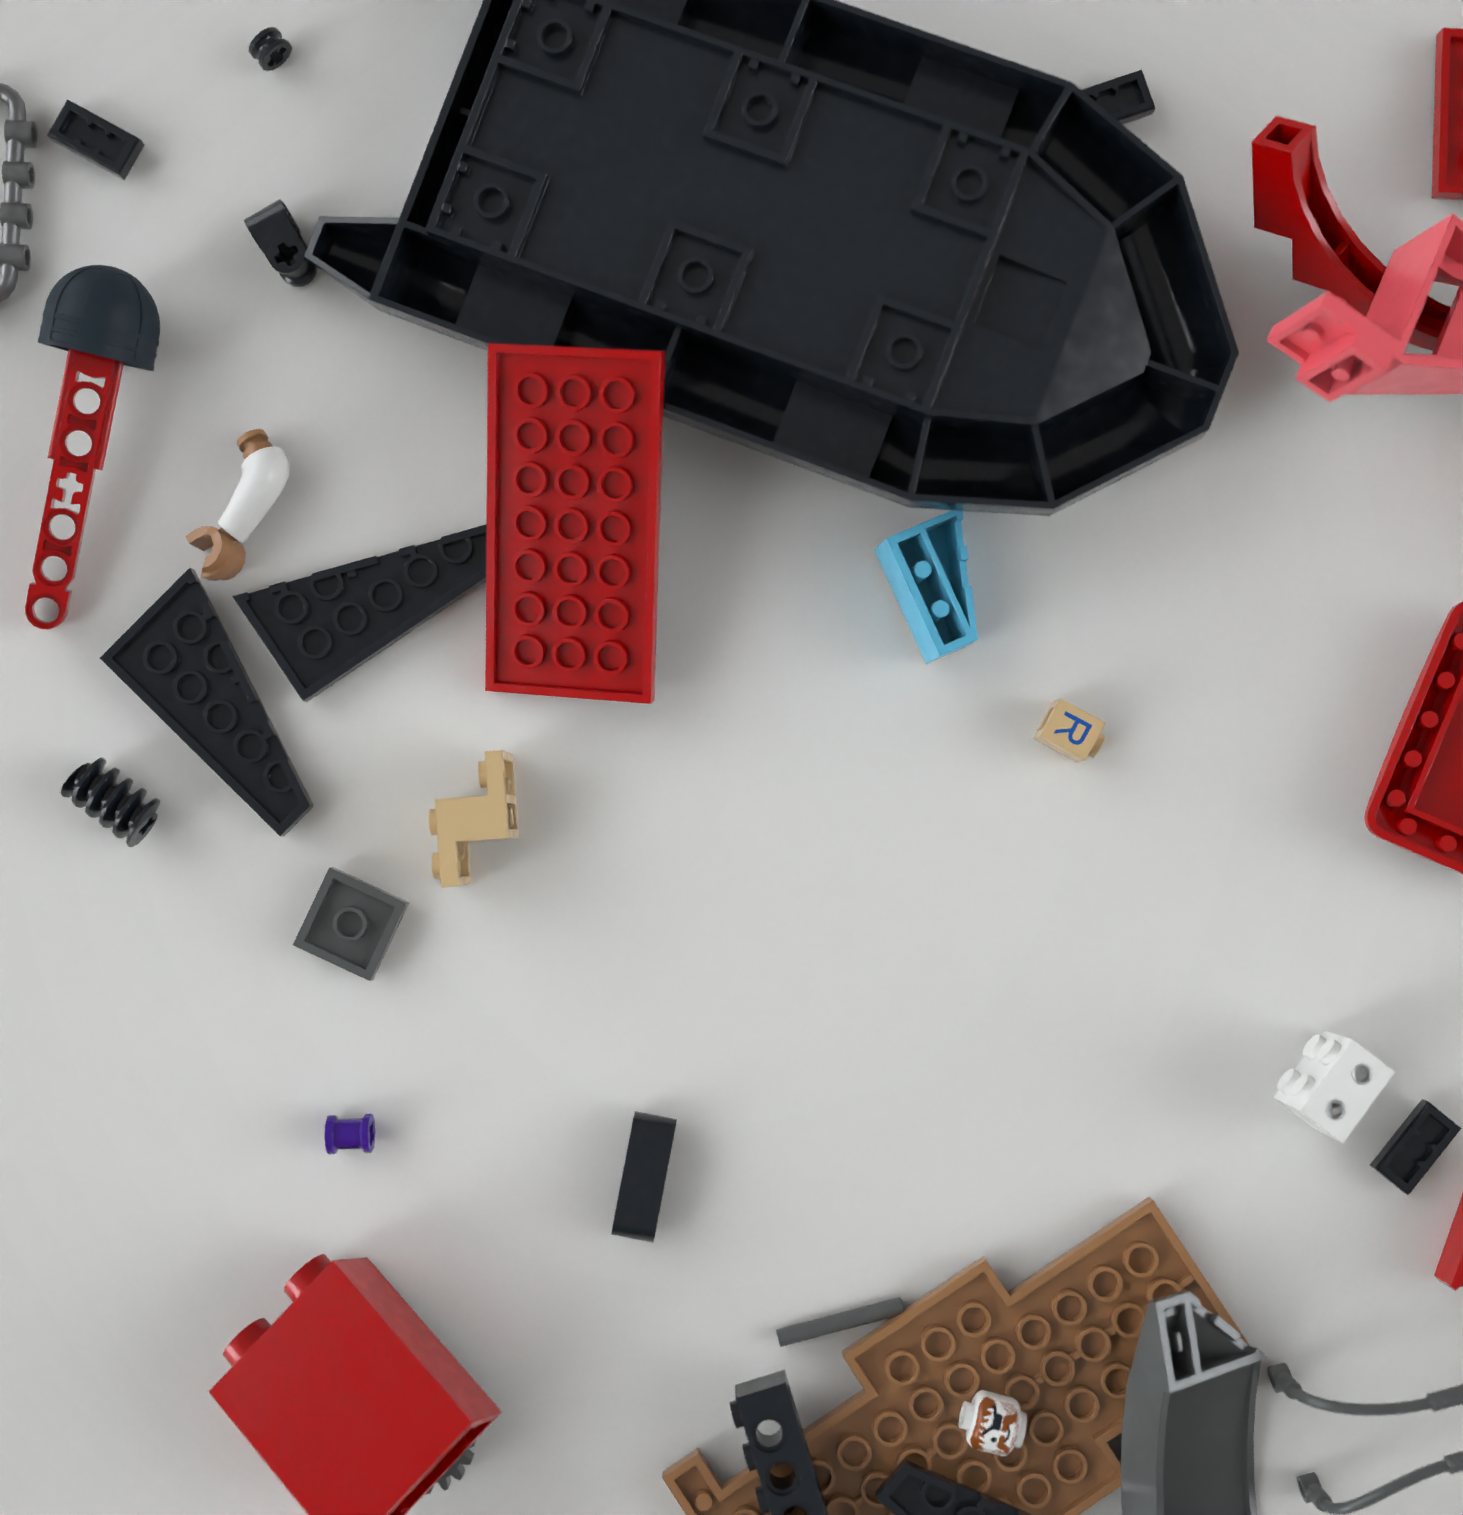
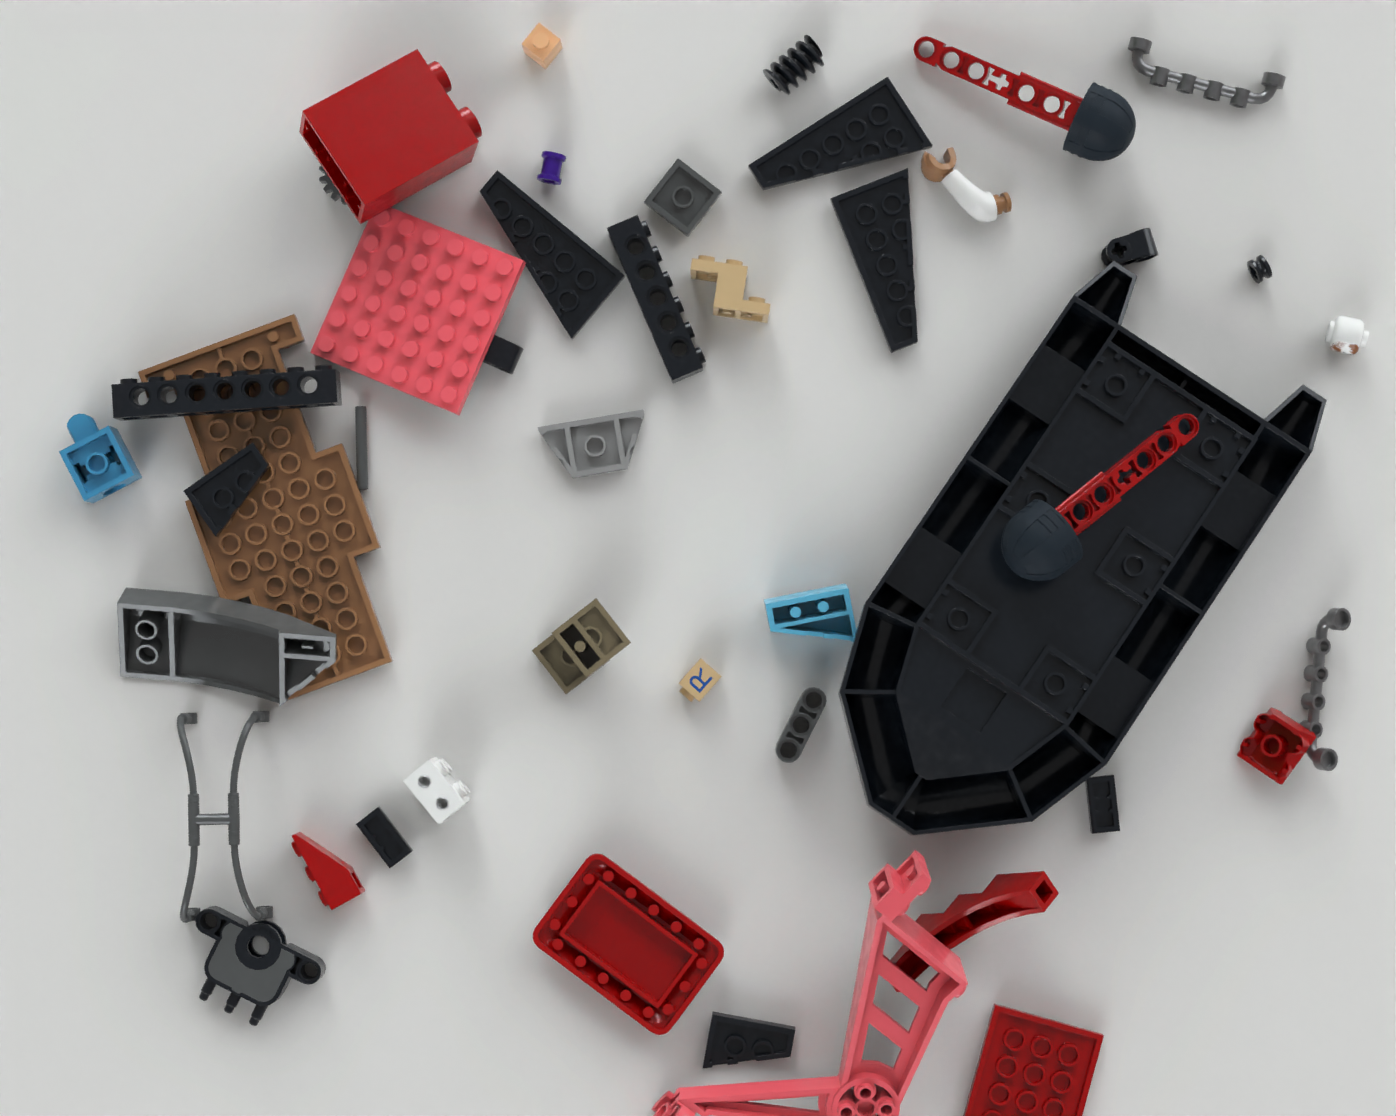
camera: 110 degrees right, 0 degrees up
black plate [47,99,145,180] -> none
red plate [485,343,665,704] -> none
white head [959,1390,1027,1456] -> none
none -> coral plate [310,207,526,415]
none -> black wing [480,170,625,340]
none -> light nougat brick [522,23,563,69]
none -> dark tan bracket [532,598,631,694]
none -> light grey wing [538,410,644,478]
none -> black brick [607,215,706,384]
none -> dark grey beam [775,687,827,763]
none -> piece [1001,414,1199,581]

